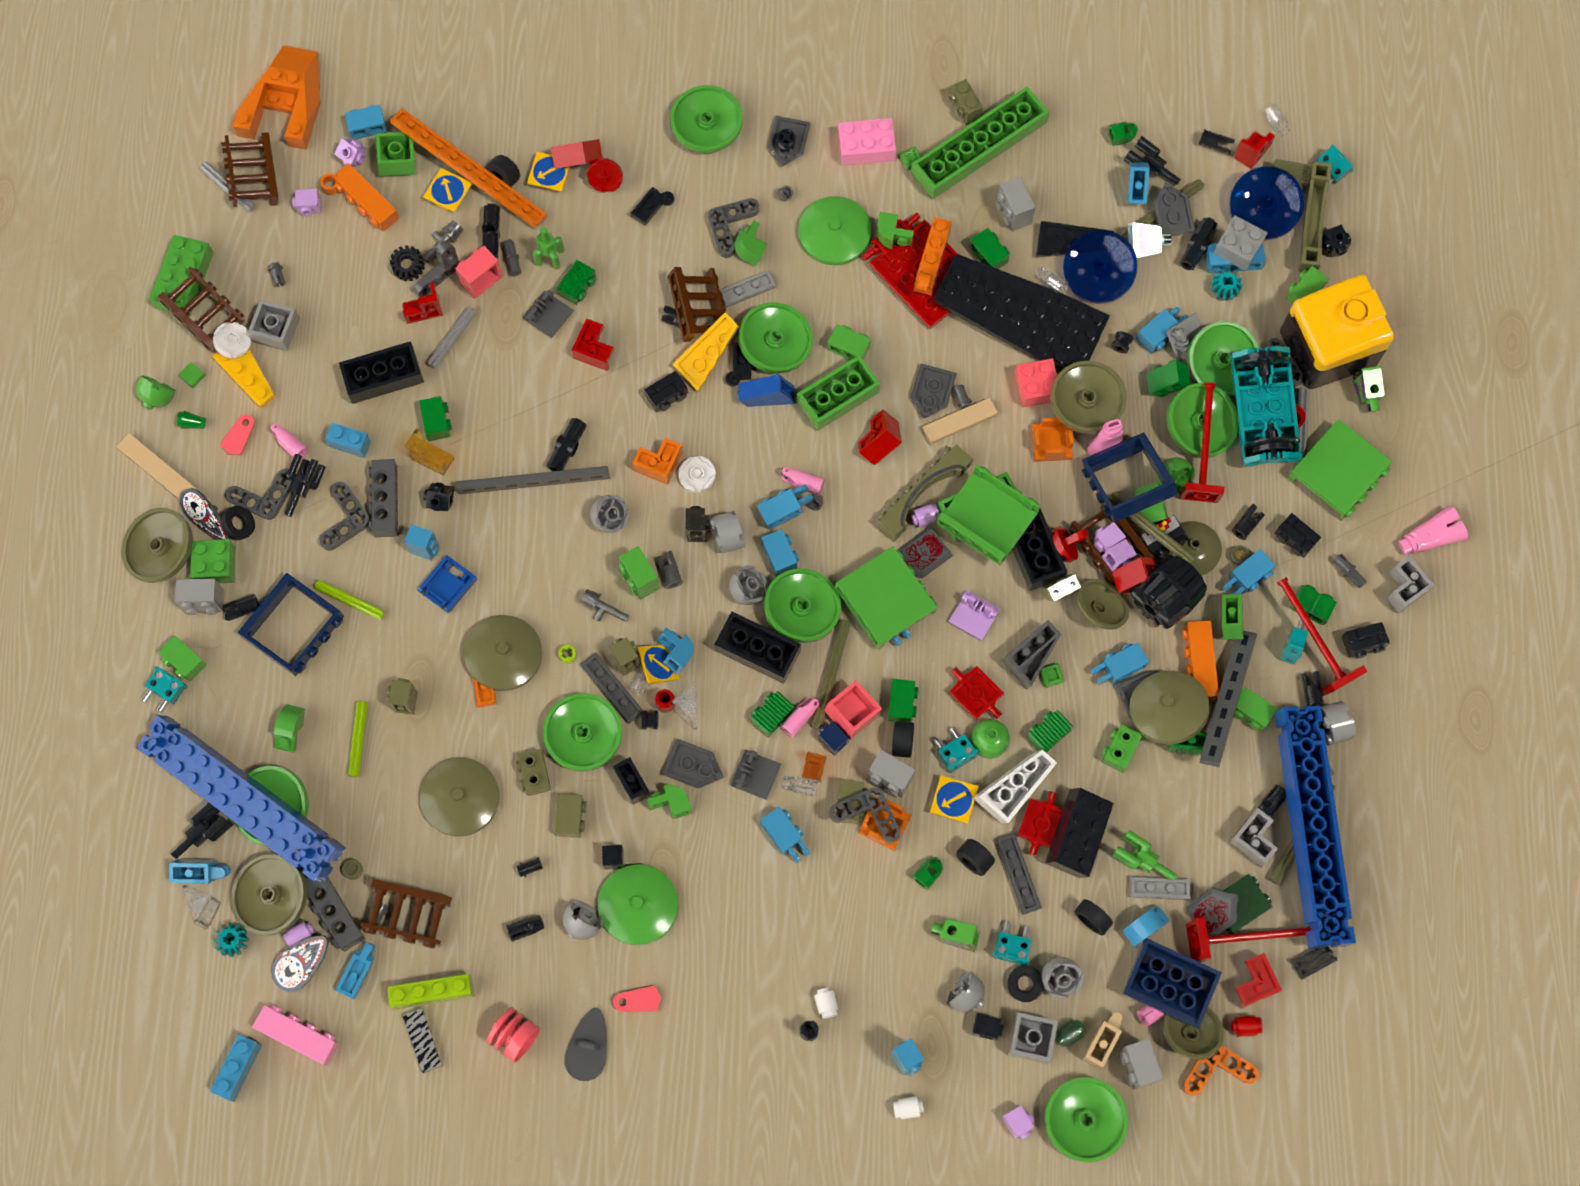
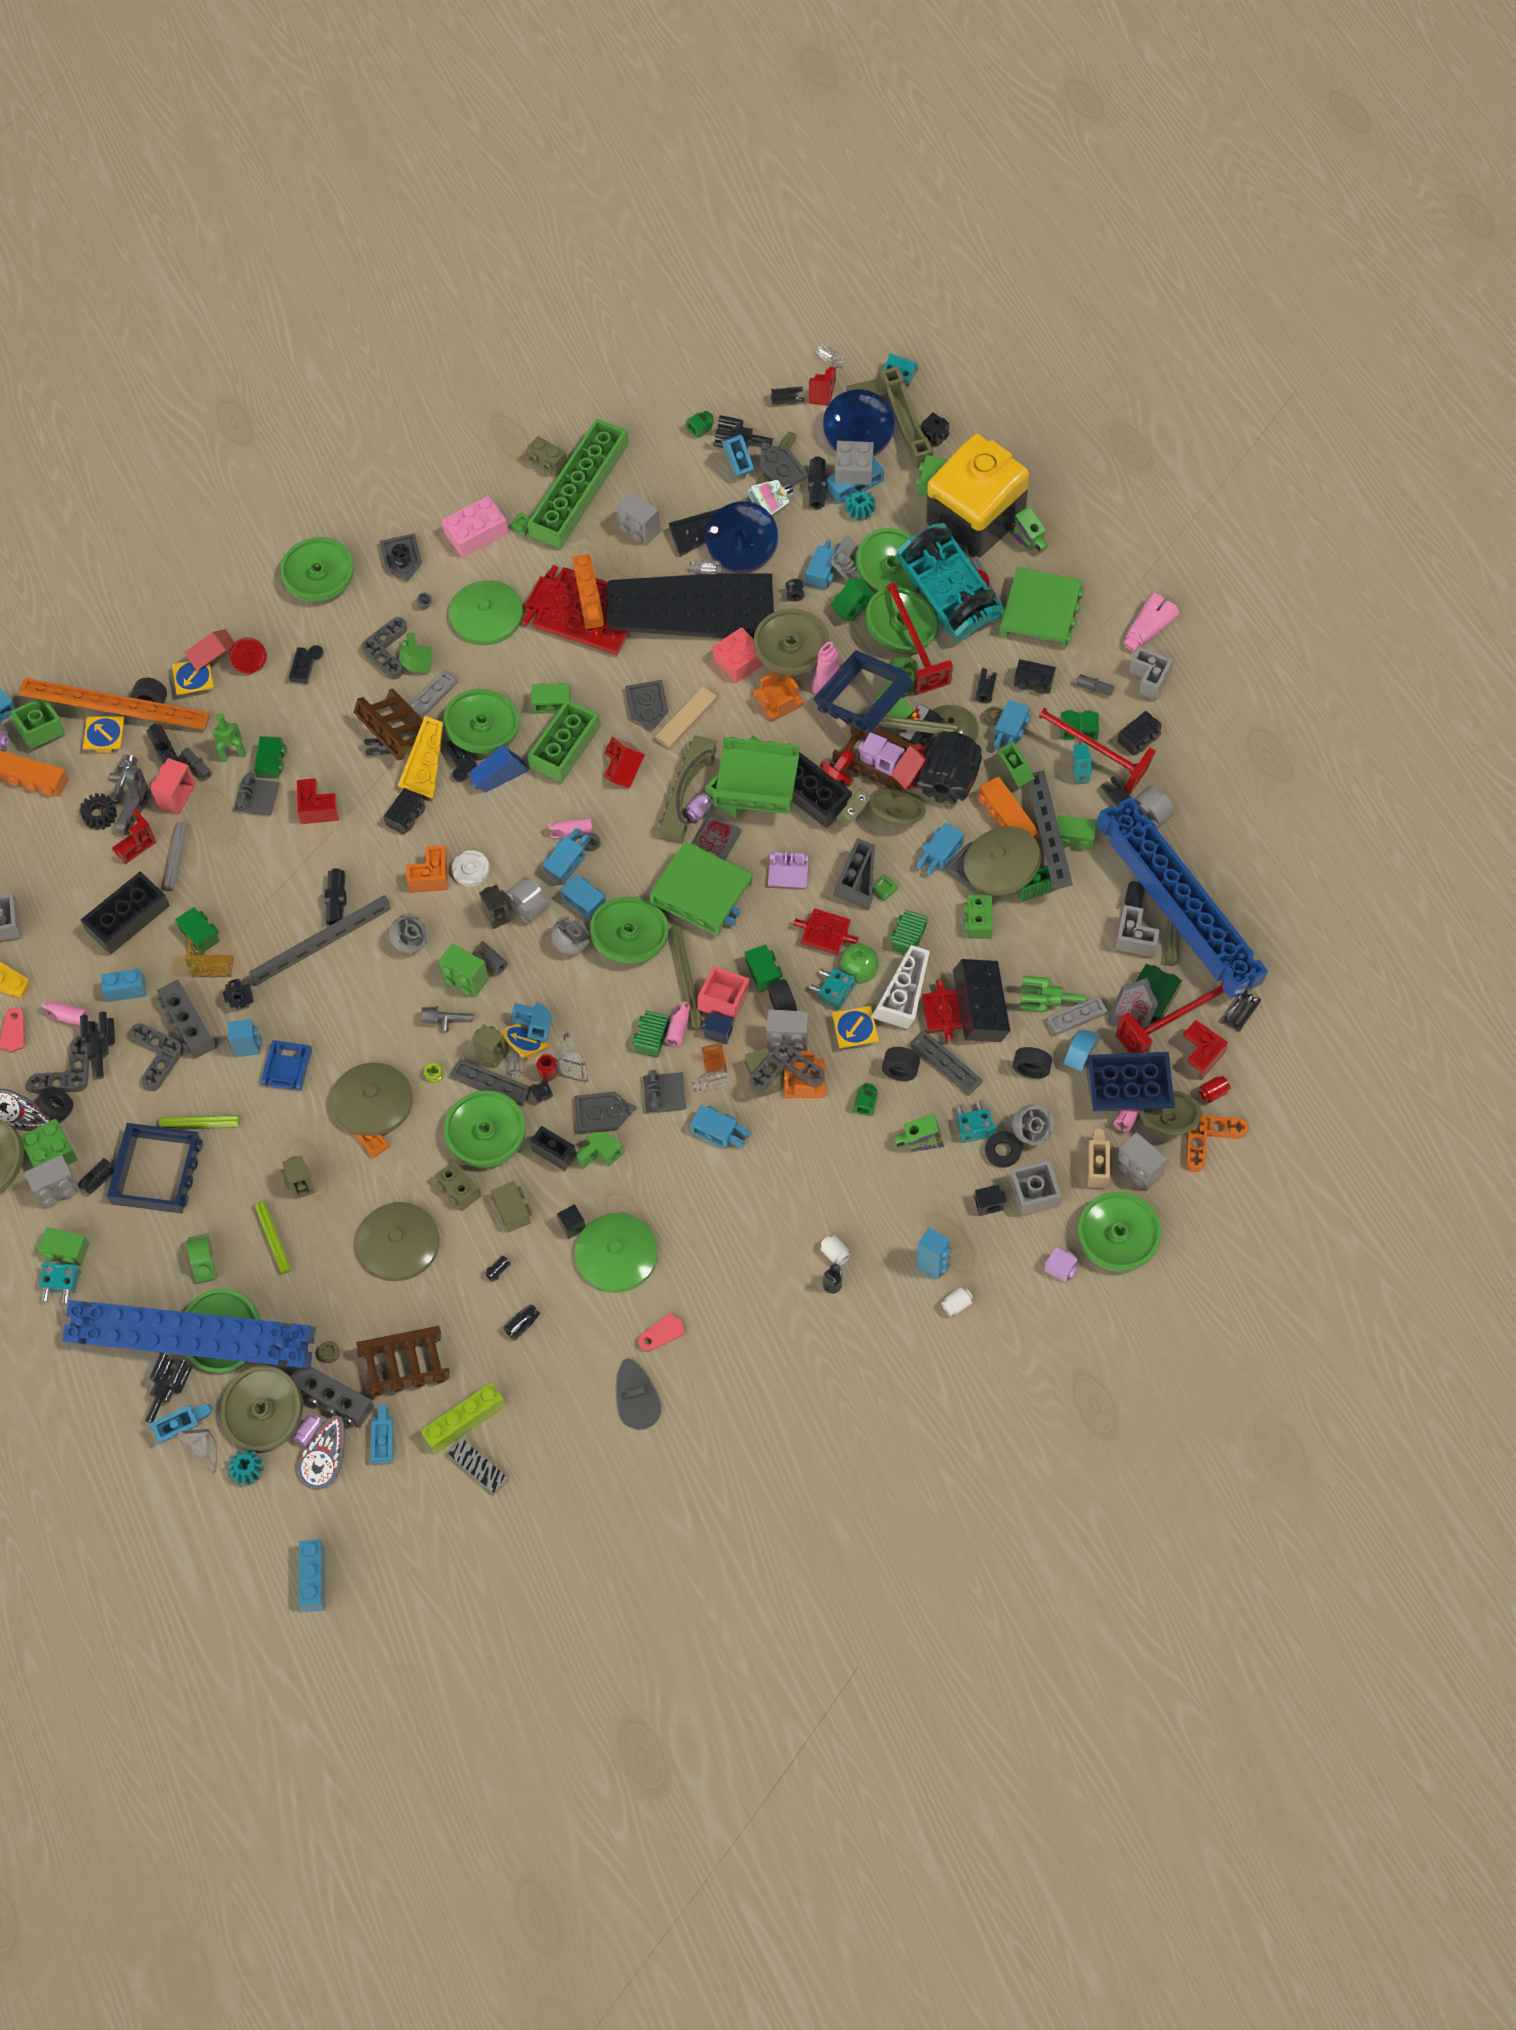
camera: 25 degrees left, 10 degrees down
bright pink brick [252,1005,339,1066] -> none
coral wheel [486,1007,540,1063] -> none
light grey cylinder [562,901,604,940] -> none
black brick [714,611,801,684] -> none
bright green brick [877,212,914,249] -> none
light grey cylinder [946,971,984,1013] -> none
dark grey pin [953,385,972,410] -> none
green brick [969,228,1010,269] -> none
clear green brick [1055,1019,1087,1048] -> none

